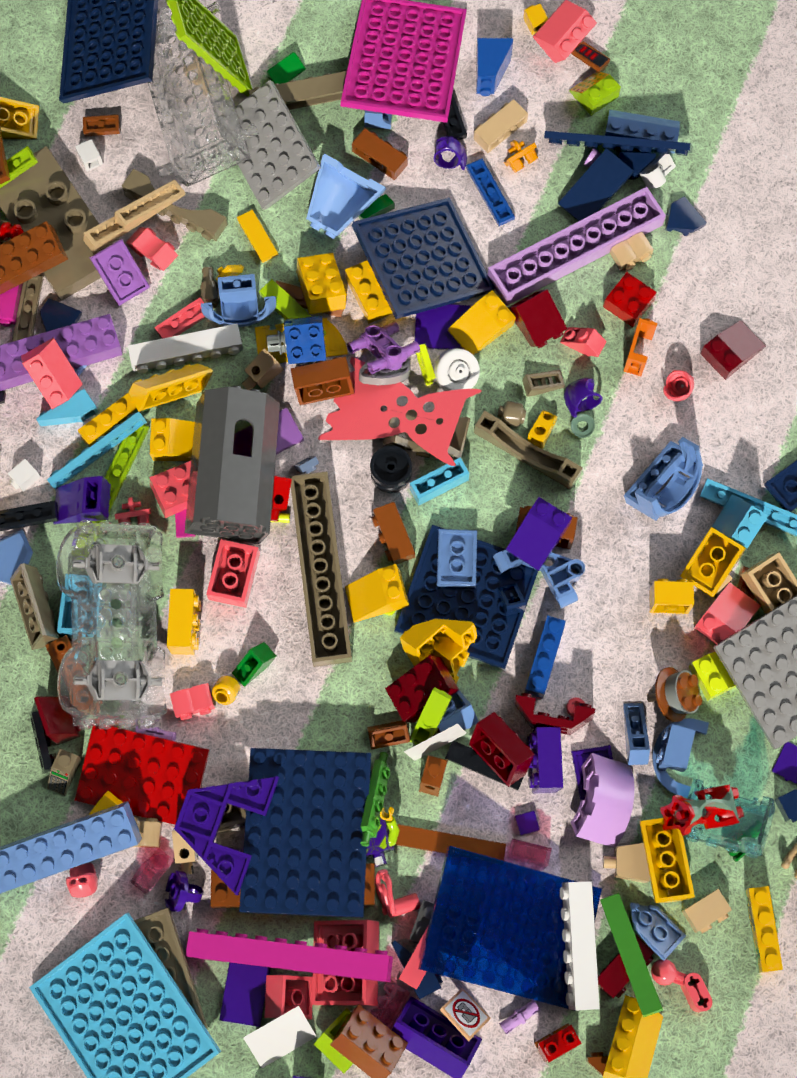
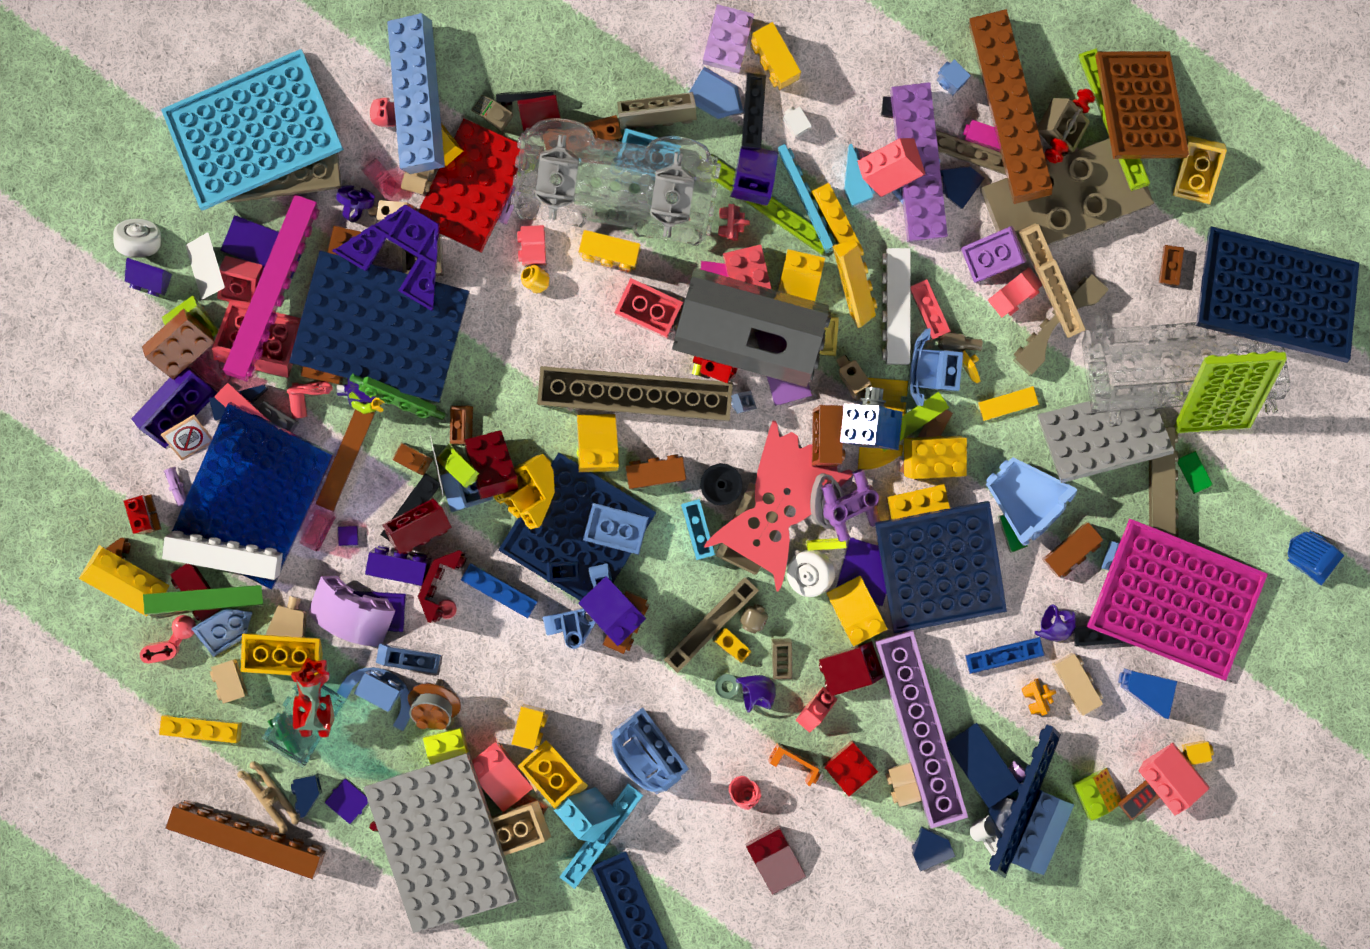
camera: 100 degrees right, 15 degrees up
white brick [75,139,103,171] -> none
green slope [232,642,277,687] -> none

